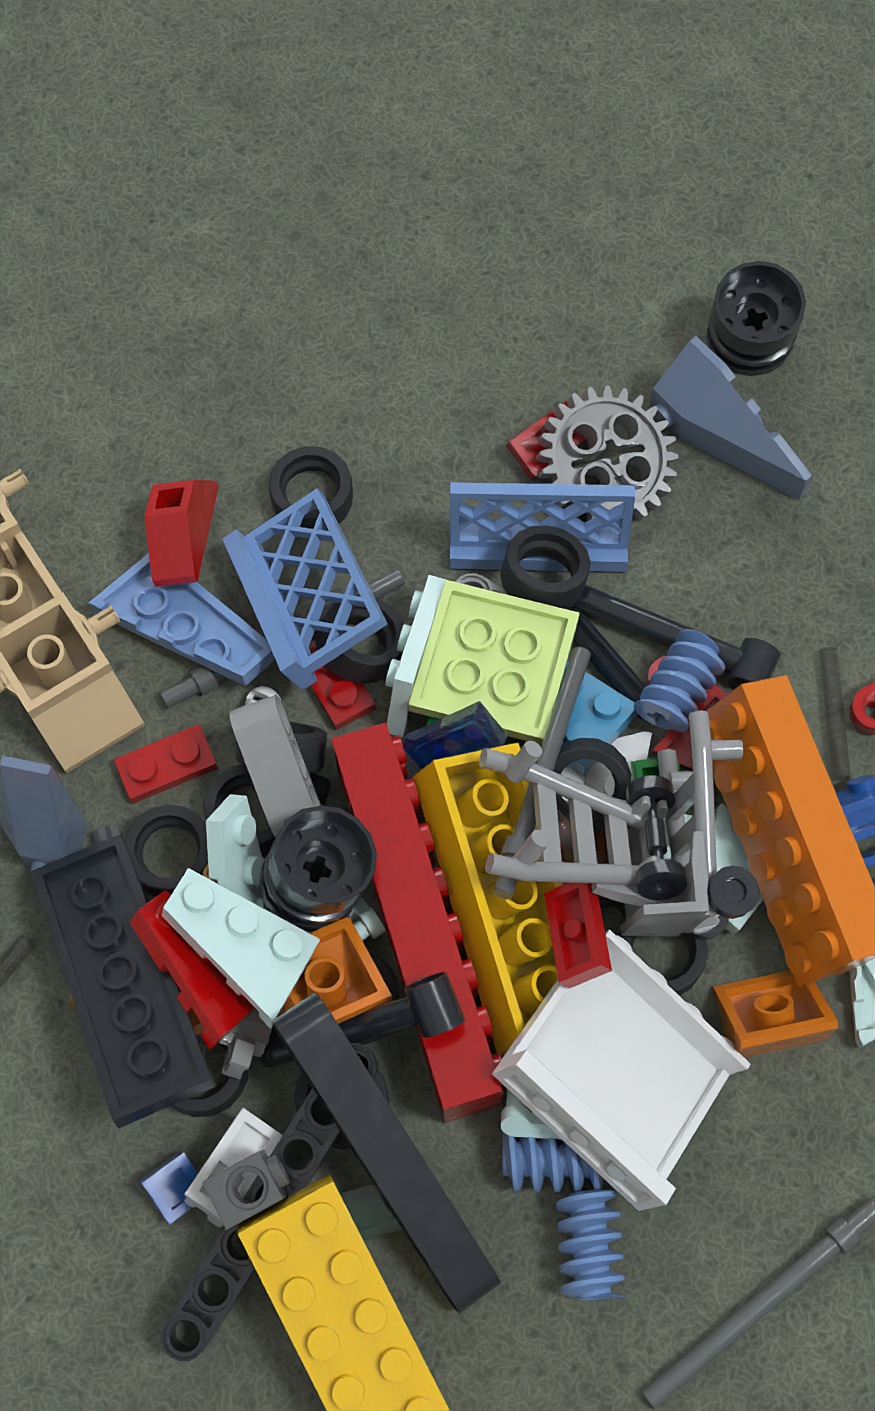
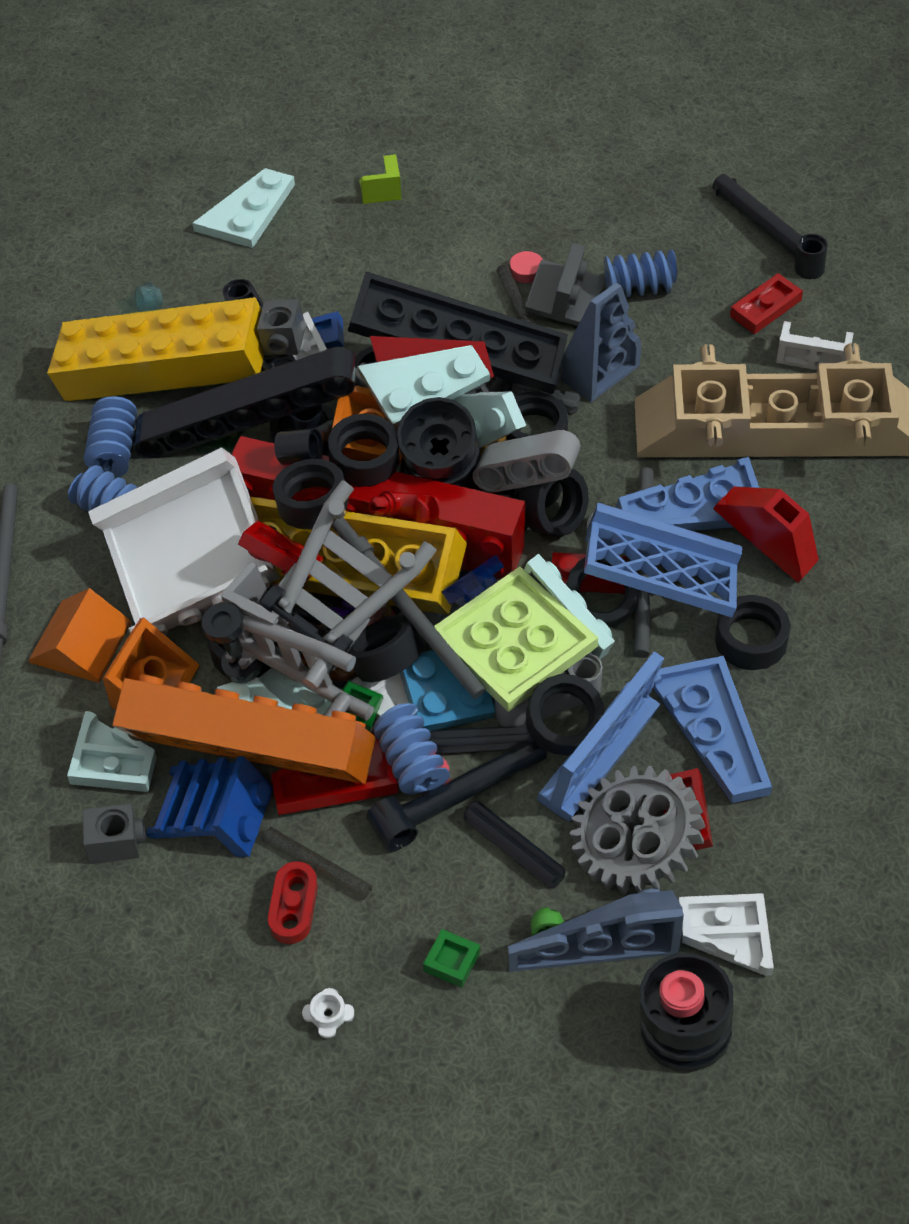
camera: 125 degrees right, 15 degrees down
red plate [114,724,218,804] -> none
none -> orange slope [29,588,131,683]
none -> medium blue piece [84,396,137,477]
none -> black tyre [272,459,349,529]
none -> black tyre [328,413,400,487]
none -> red piece [368,491,440,523]
none -> green plate [423,929,480,988]
none -> black axle [464,801,566,888]
none -> bright green hinge [531,907,564,936]
none -> medium blue wing [653,656,772,803]
none -> coral tile [660,970,704,1018]
none -> white wing [678,893,774,976]

